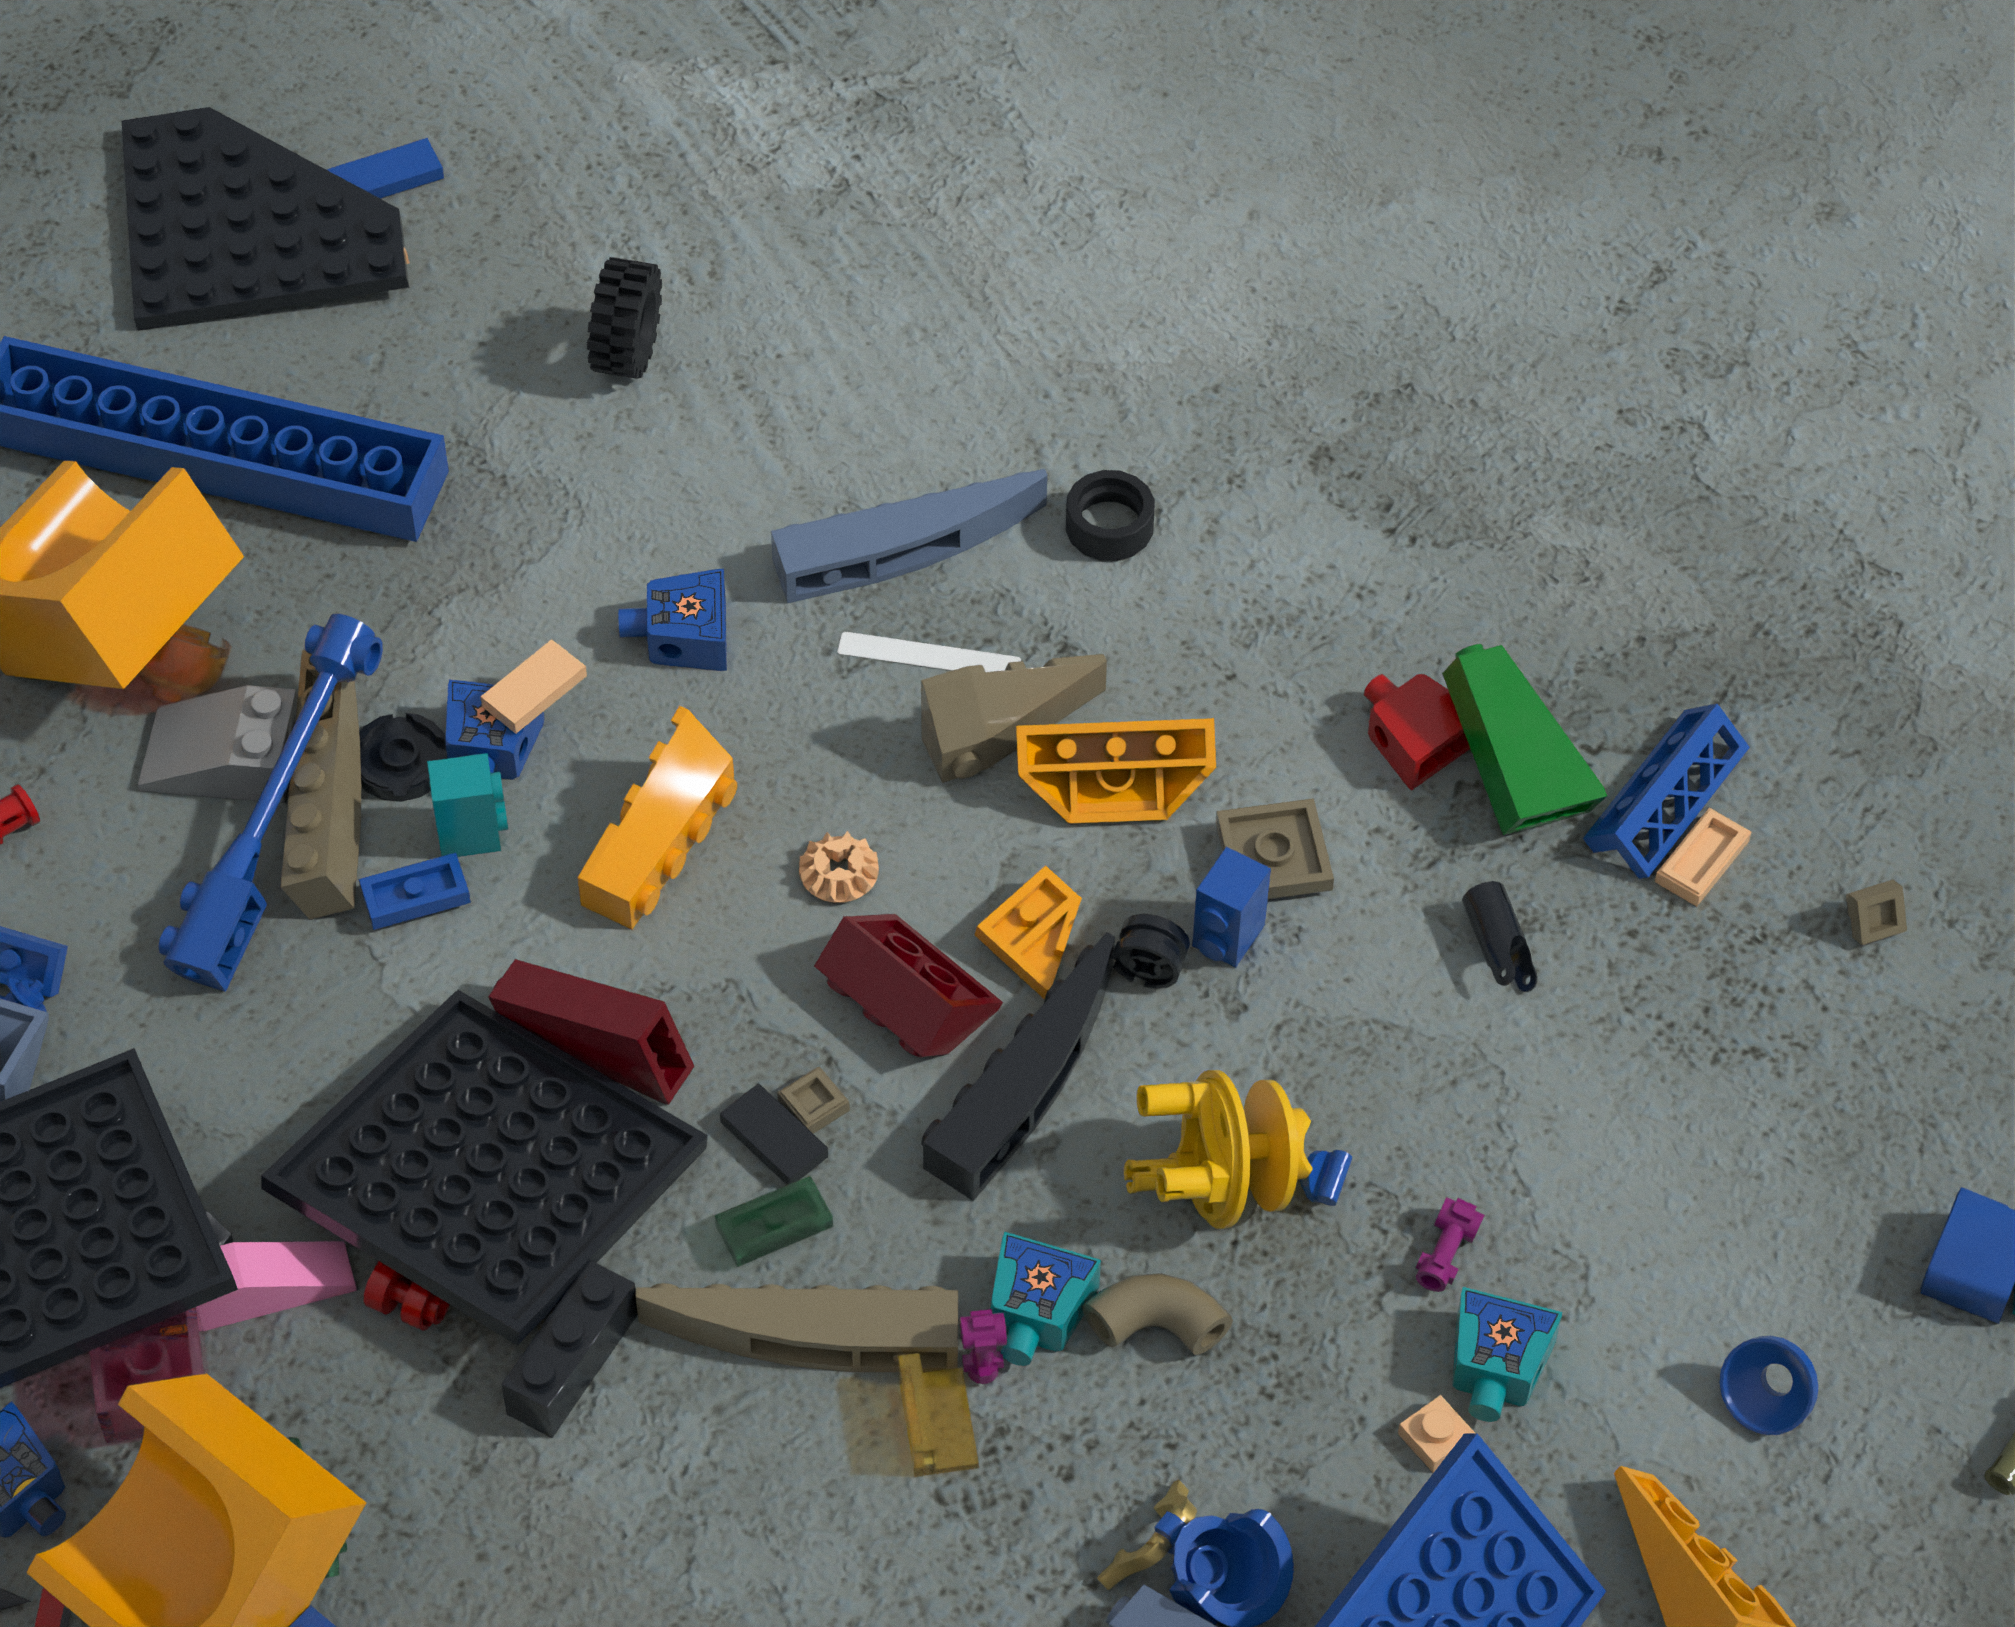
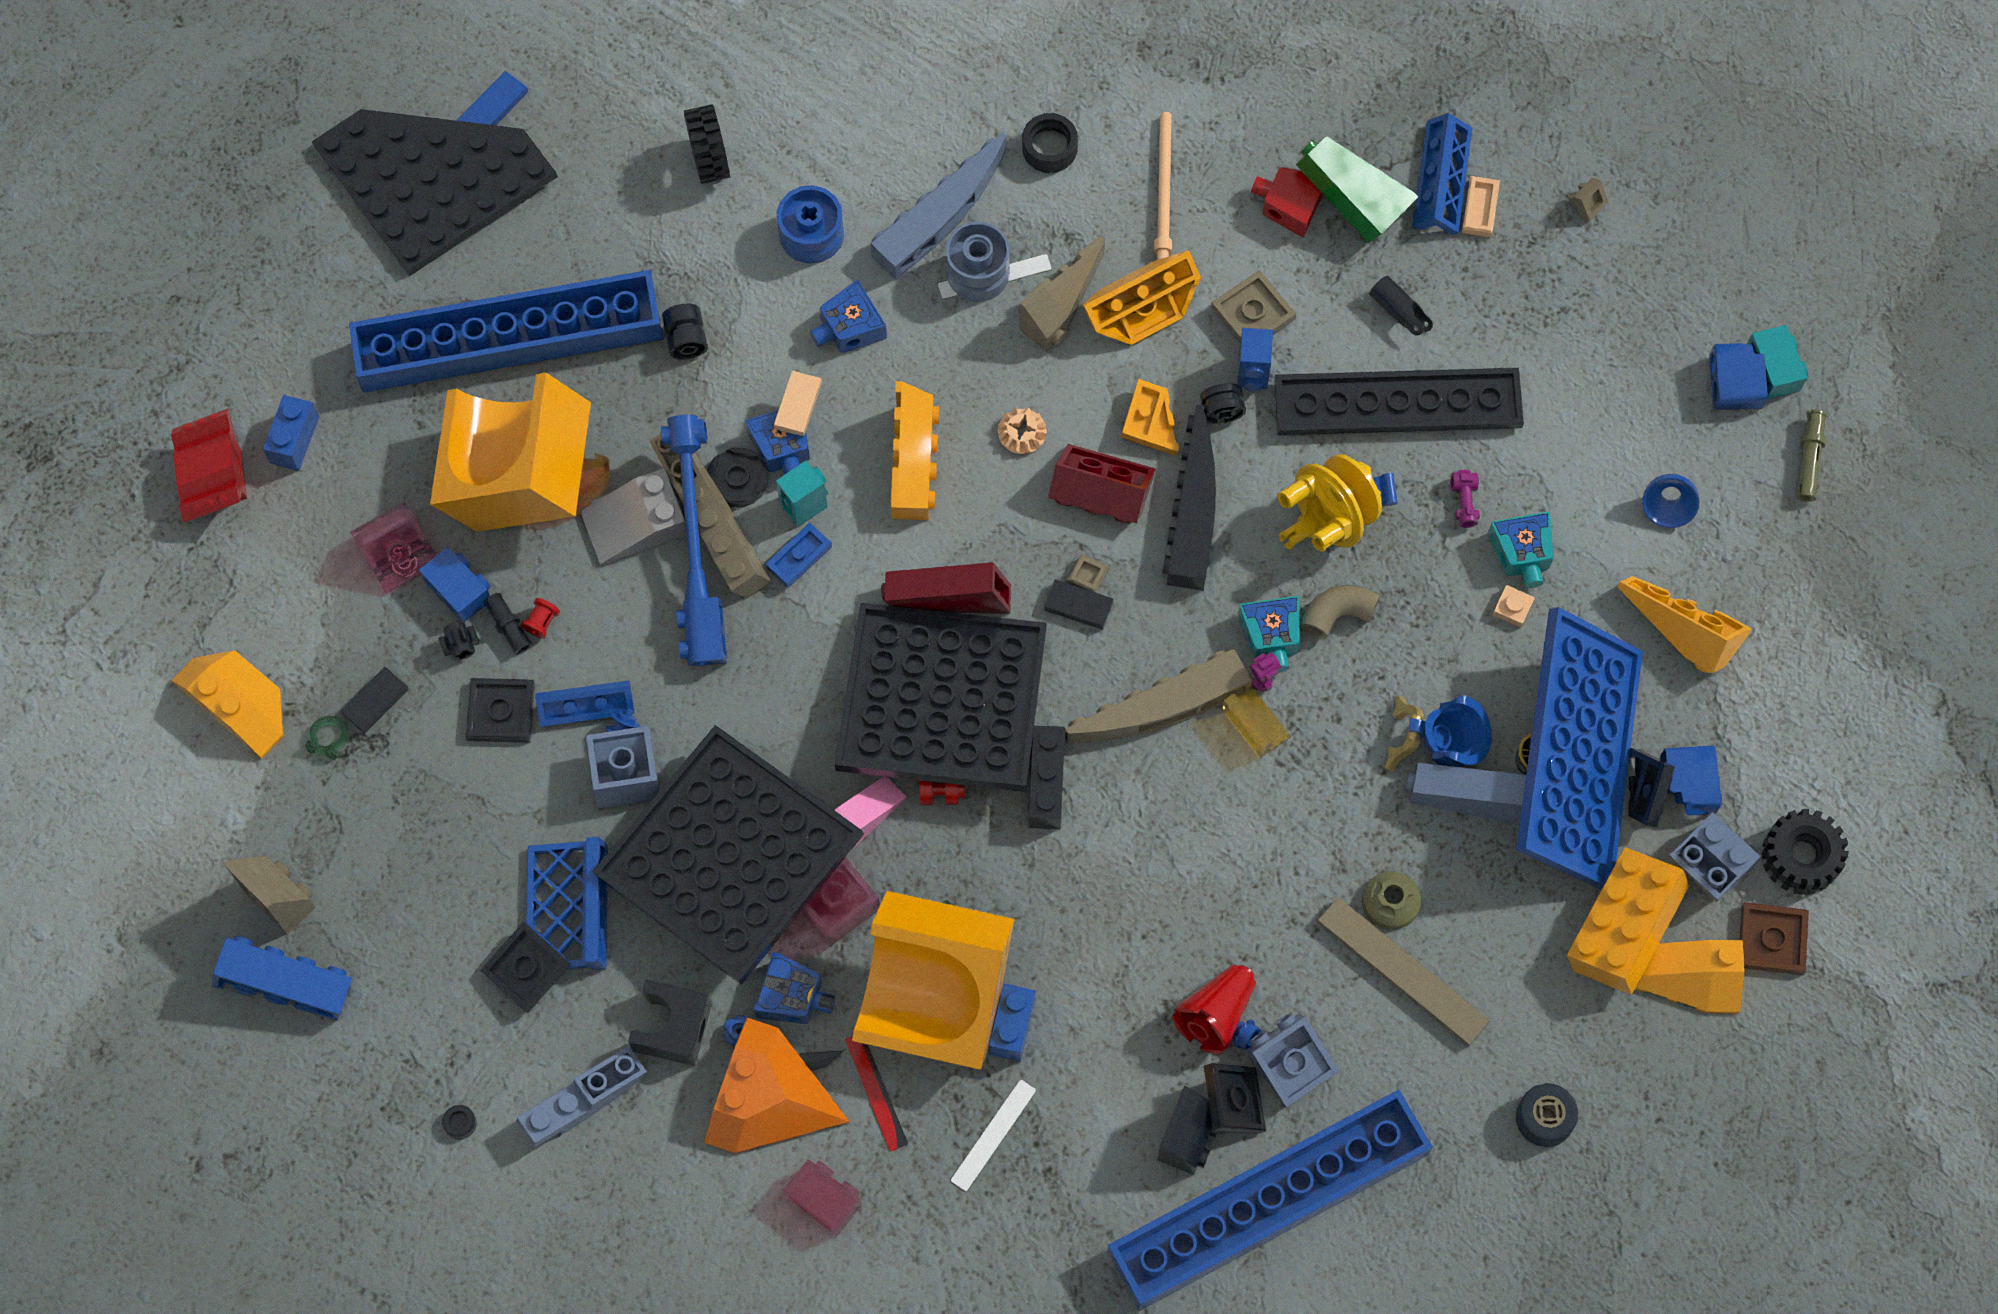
camera: 25 degrees left, 15 degrees up
clear green plate [715,1175,833,1267] -> none
none -> black wheel [662,303,708,360]
none -> blue wheel [776,185,844,264]
none -> sand blue wheel [946,222,1010,302]
none -> light nougat bar [1154,112,1172,260]
none -> black plate [1274,367,1524,435]

